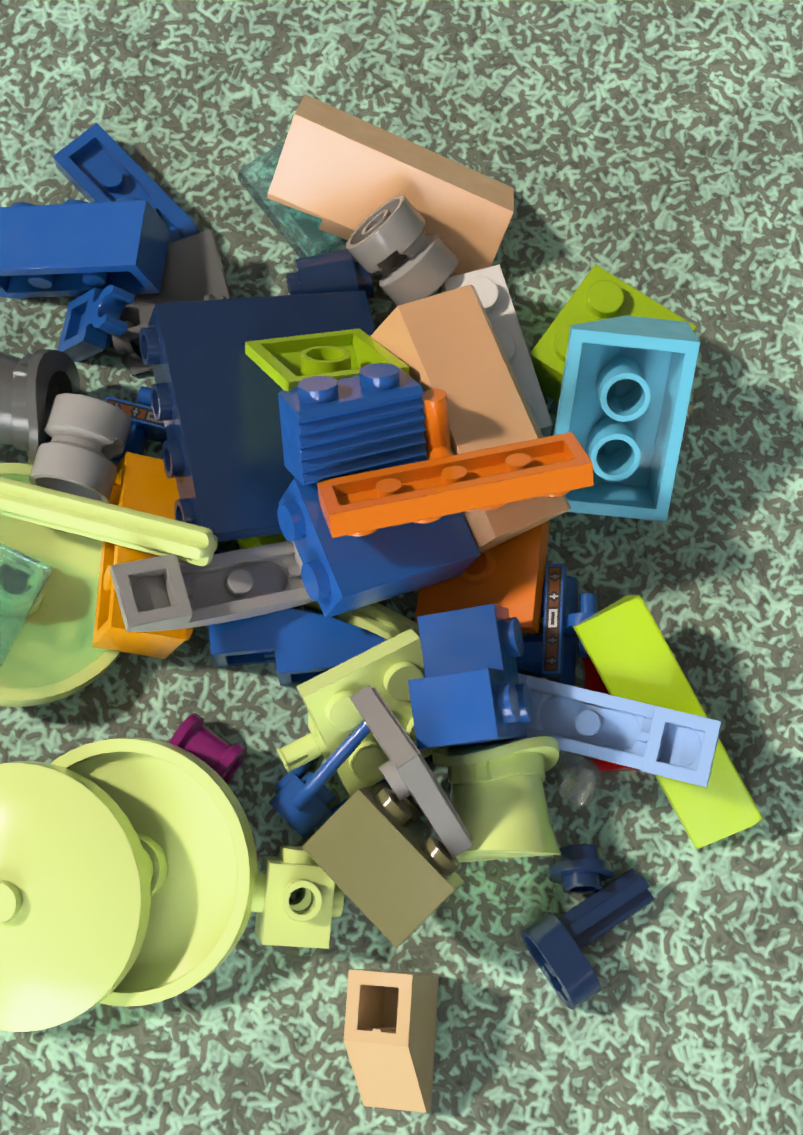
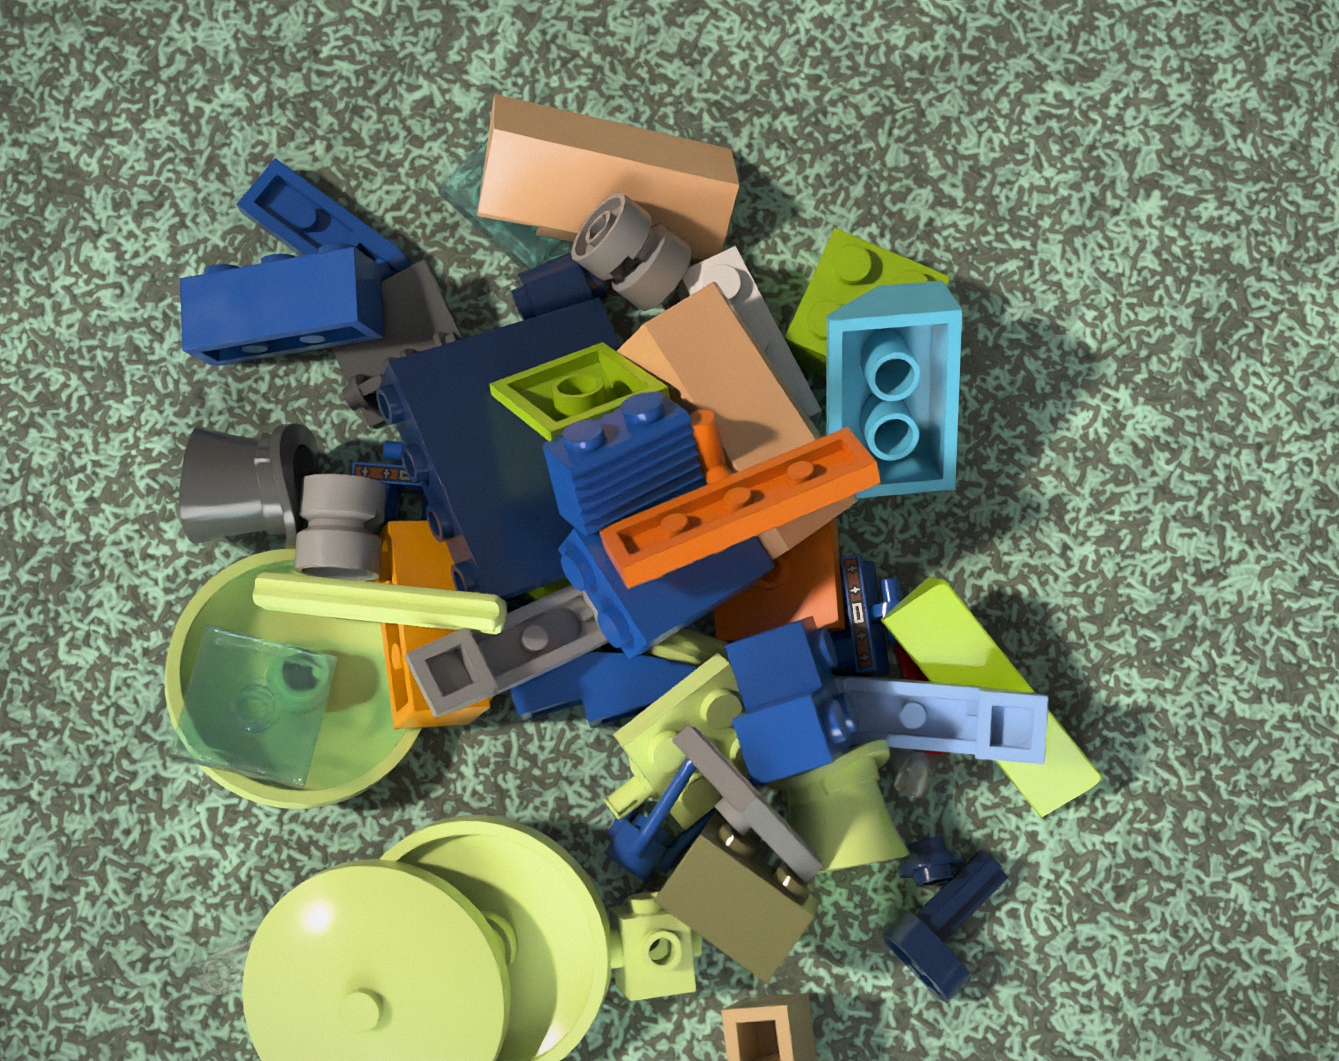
camera: 10 degrees left, 5 degrees up
blue plate [58,285,135,362] -> none
magenta bush [169,713,247,784] -> none

